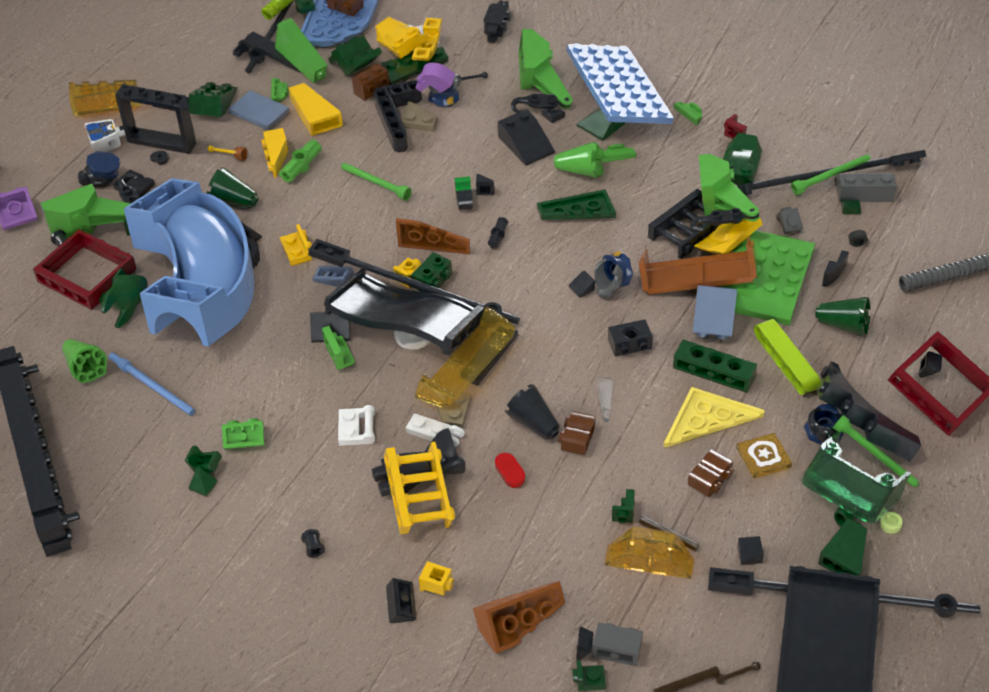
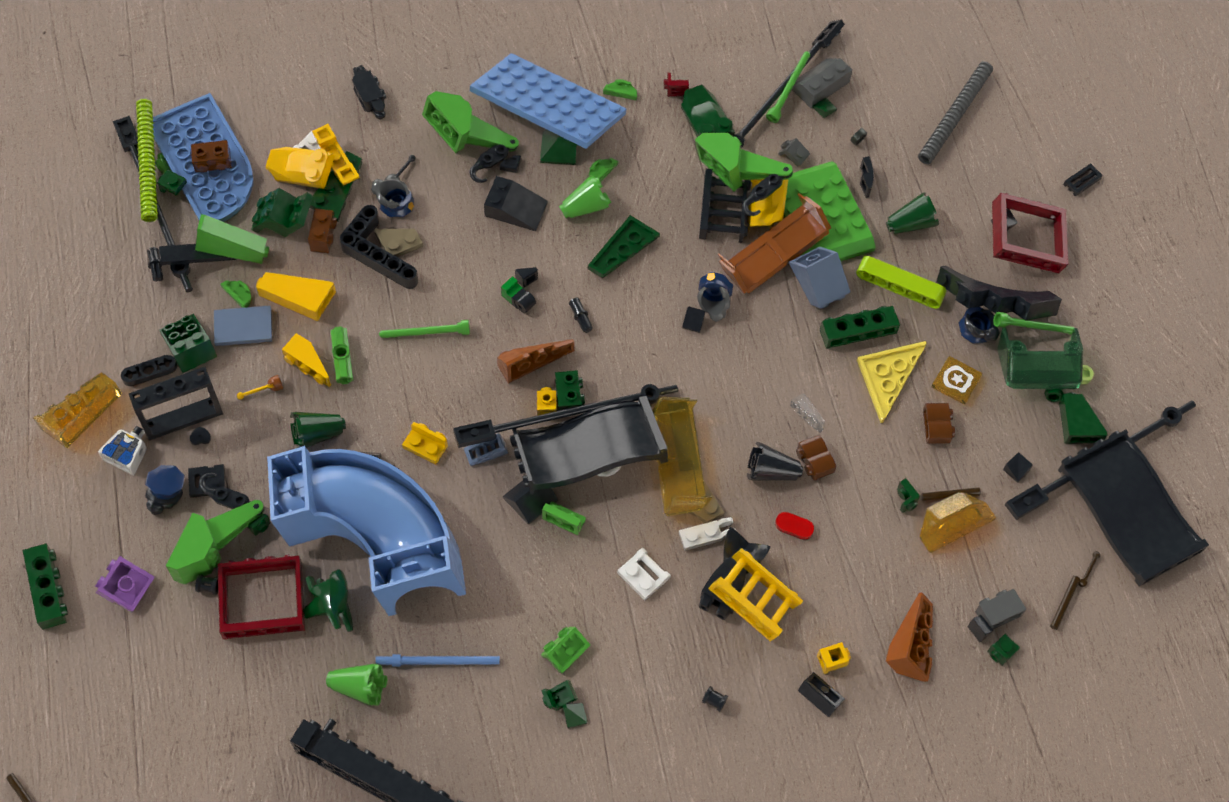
camera: 45 degrees left, 15 degrees up
medium lavender brick [416,63,455,93] -> none
black brick [608,319,653,357] -> none

